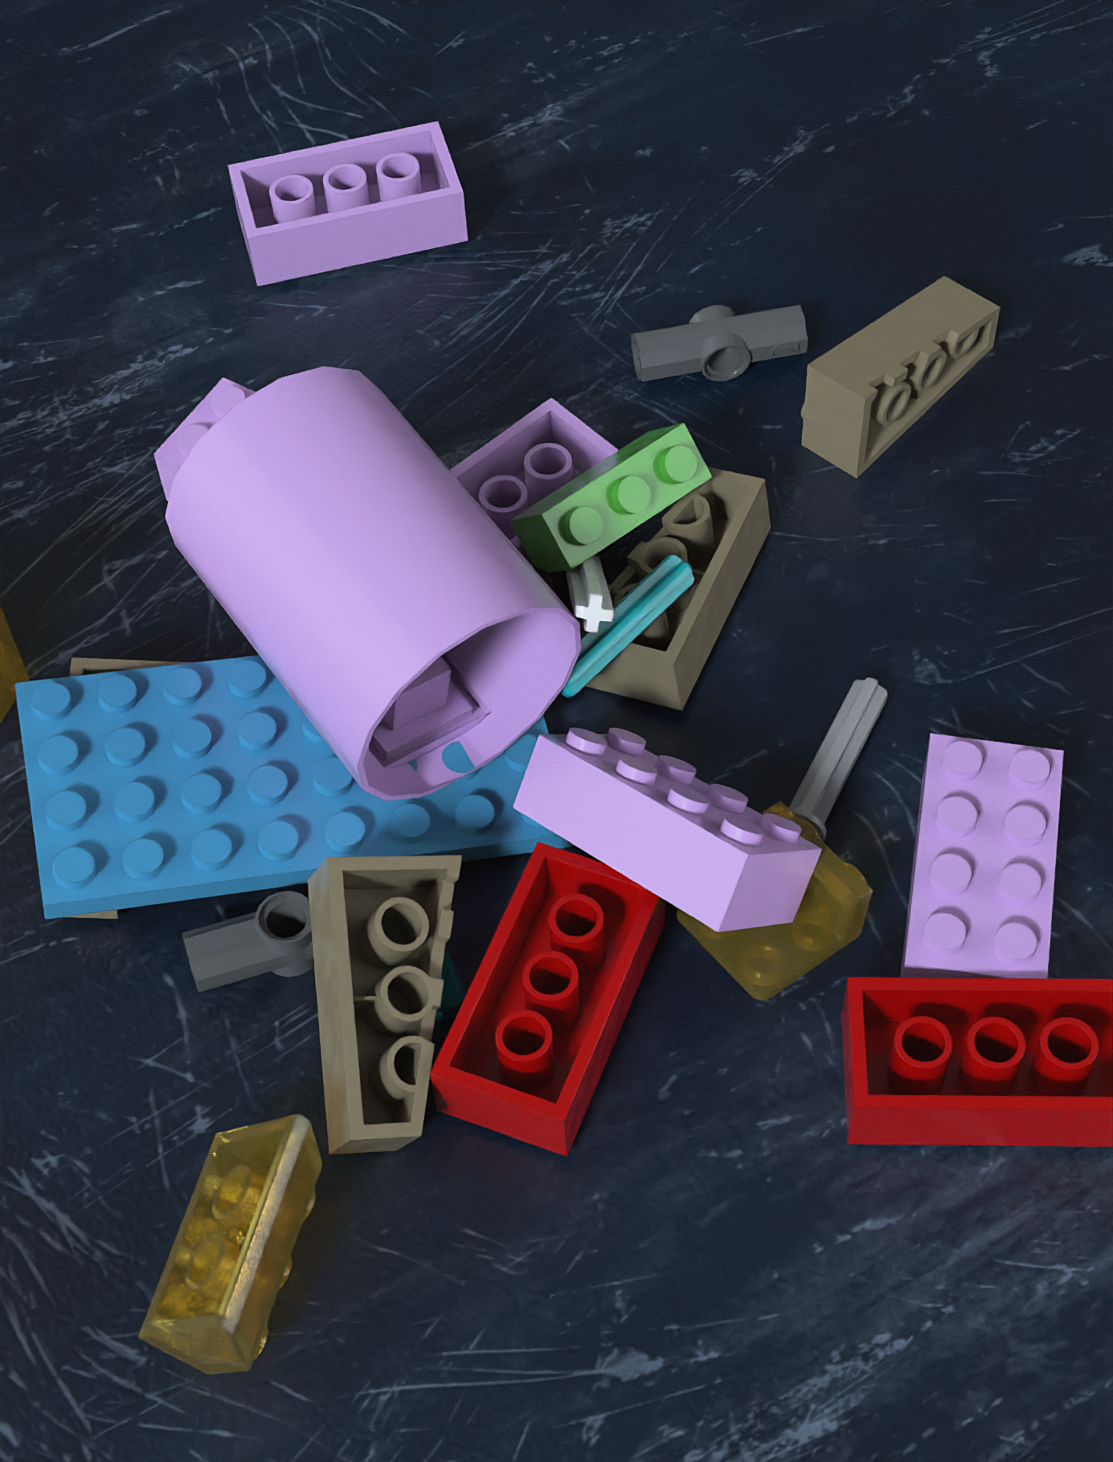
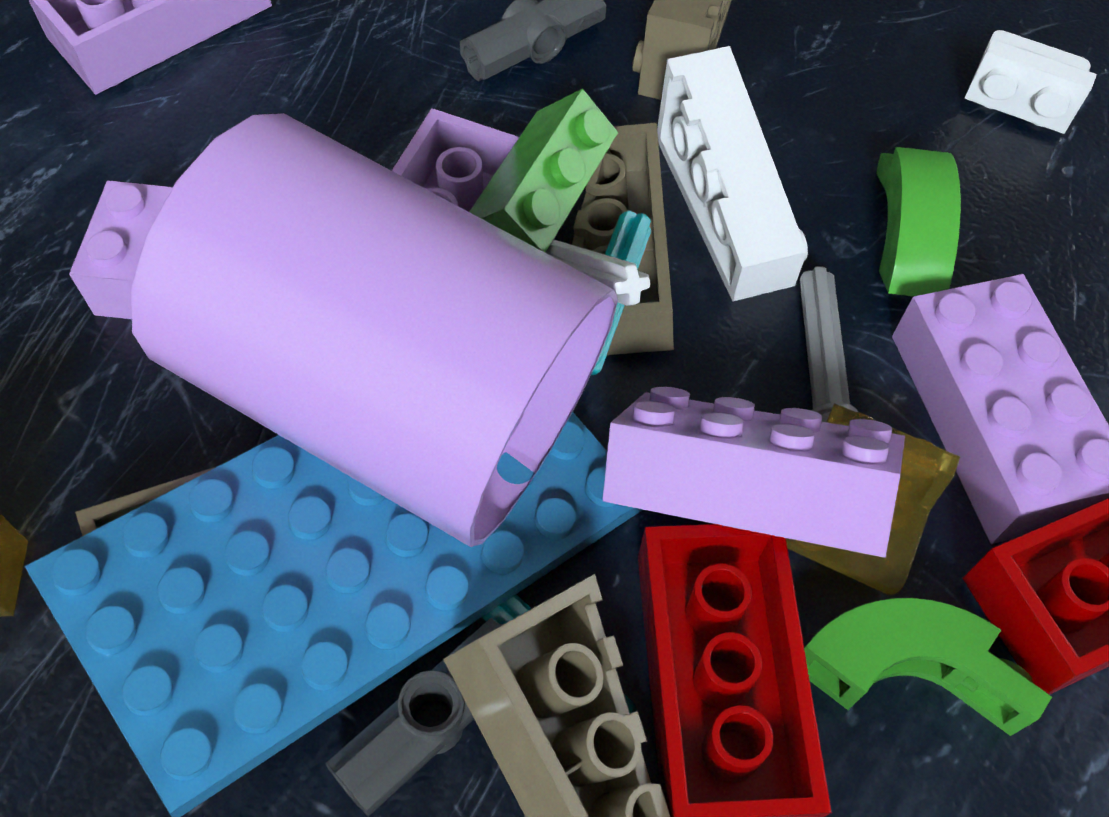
camera: 30 degrees left, 5 degrees up
none -> white wedge [657,46,808,302]
none -> bright green arch [804,598,1052,736]
none -> bright green arch [876,147,961,296]

